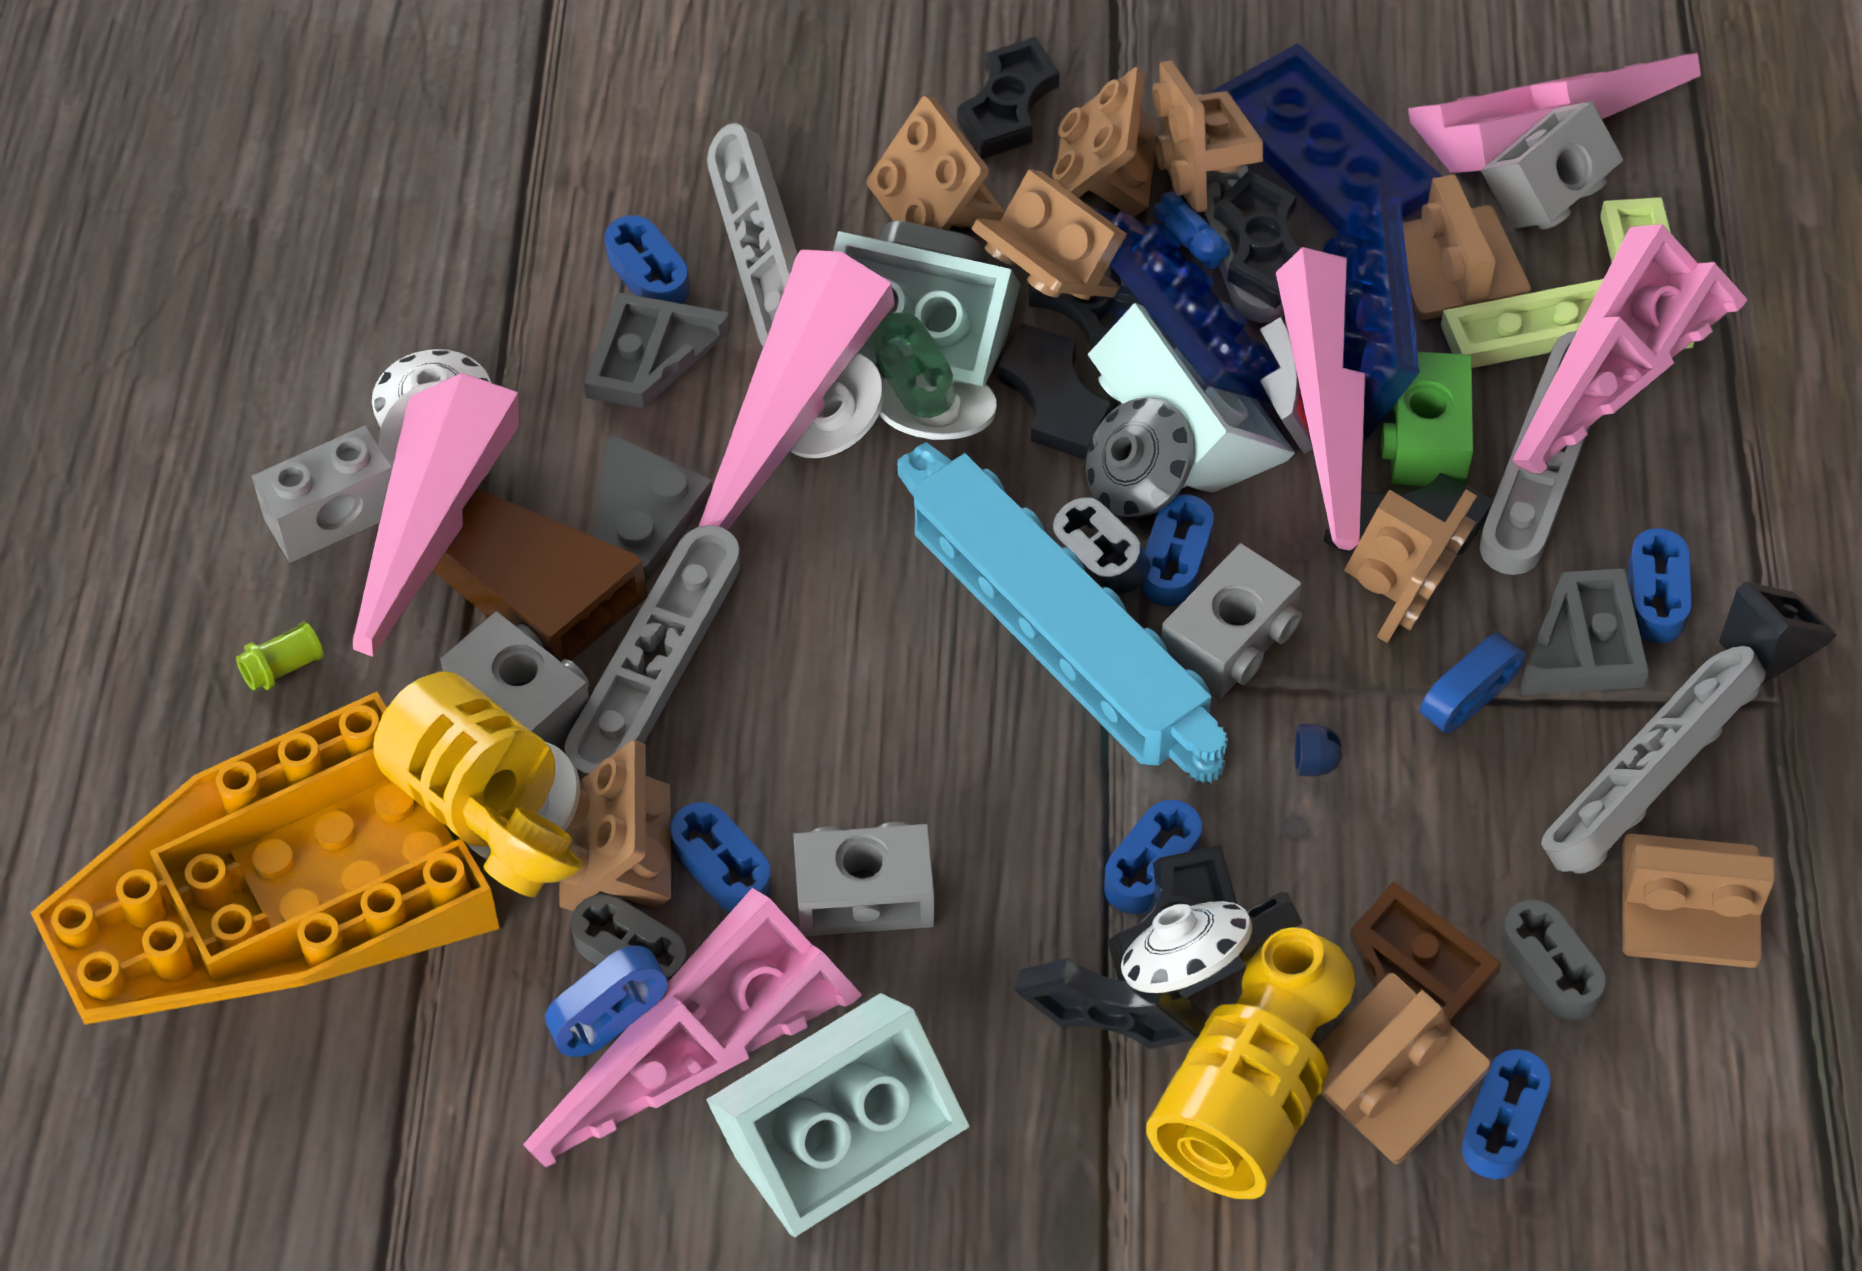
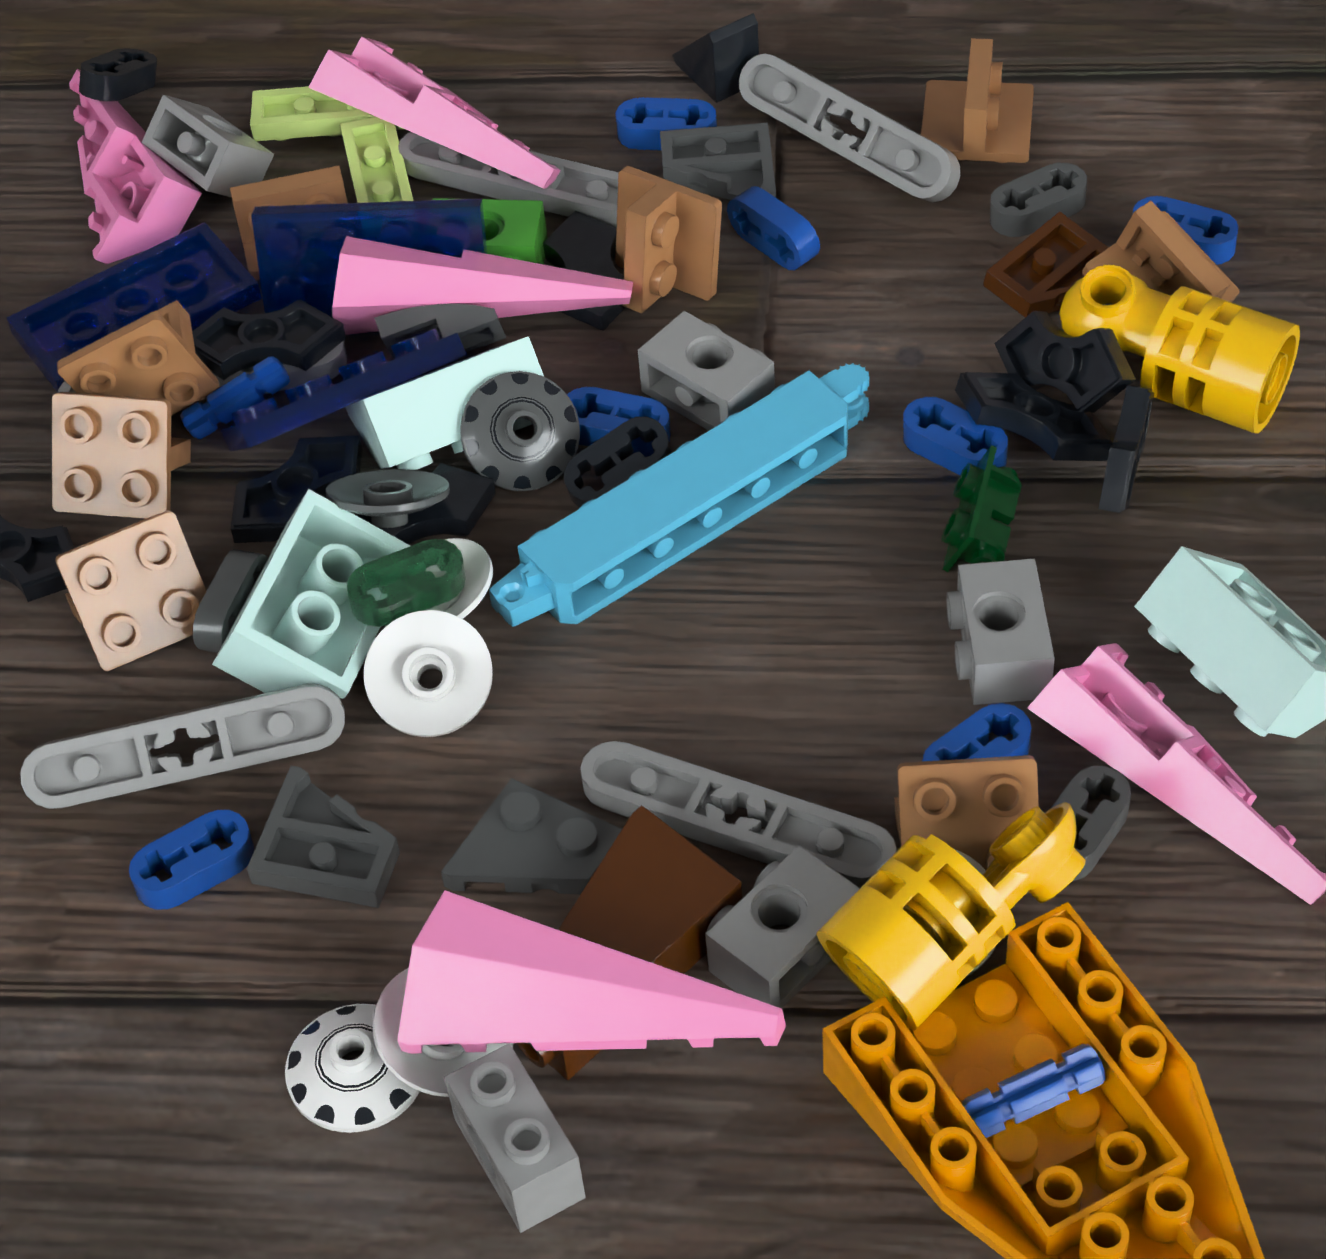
camera: 85 degrees left, 5 degrees down
lime pin [236,621,324,690] -> none
blue beam [545,946,667,1057] -> none
bright pink wedge [698,250,895,530] -> none
medium nougat bracket [971,169,1127,300] -> none
white dish [1121,901,1252,993] -> none
dark blue hinge [1294,724,1343,777] -> none
none -> black beam [79,48,157,101]
none -> dark grey dish [326,469,450,528]
none -> dark green hinge [941,445,1022,572]
none -> blue axle [962,1044,1106,1138]

